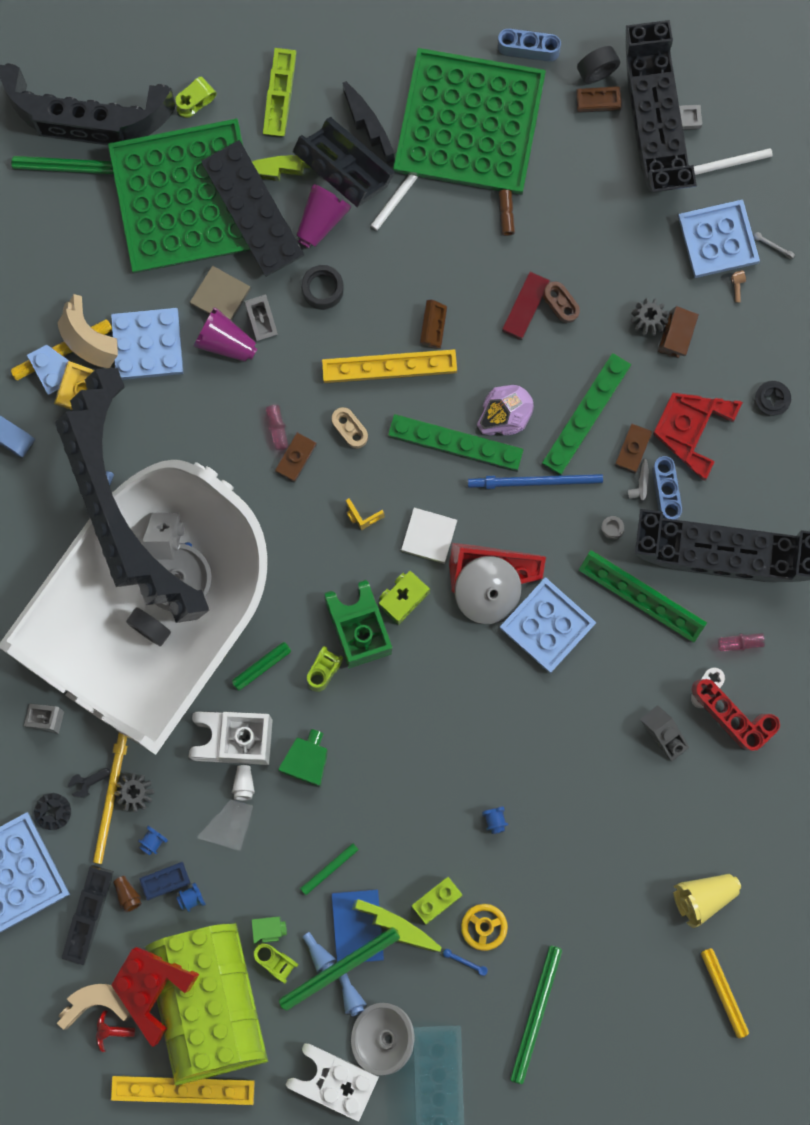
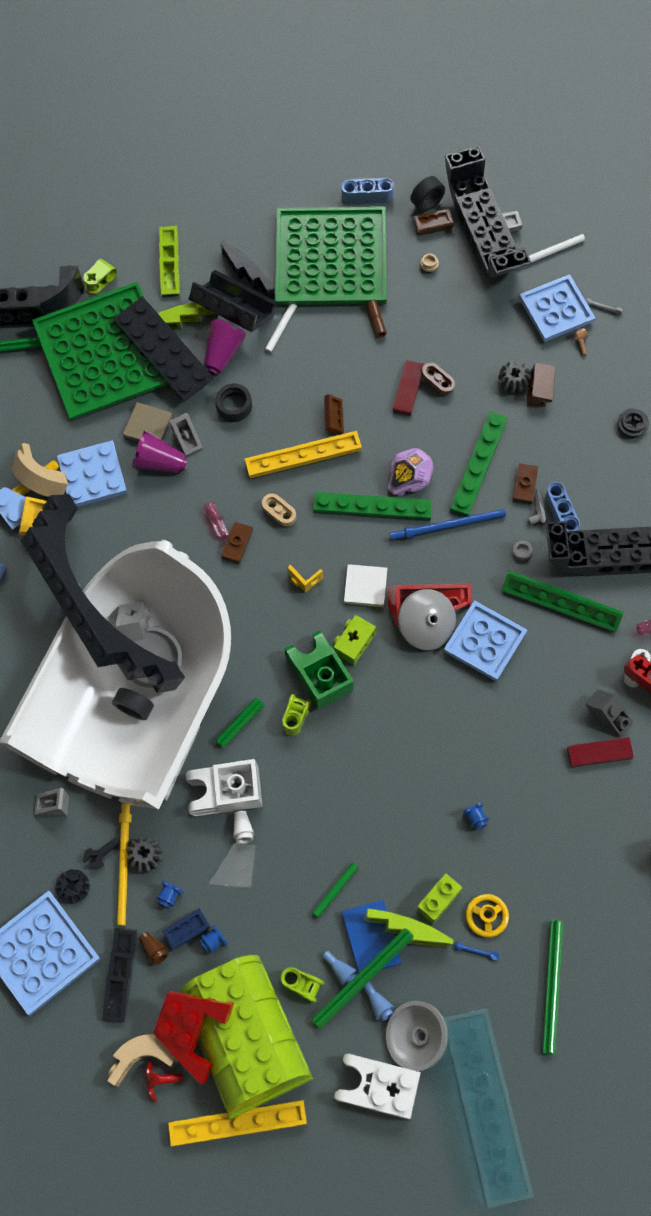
camera: 10 degrees left, 10 degrees down
bright green window [252,916,287,944] -> none
green torso [279,729,328,788] -> none
red wing [653,393,743,481] -> none
none -> tan plate [420,254,439,272]
none -> dark red tile [567,737,634,768]

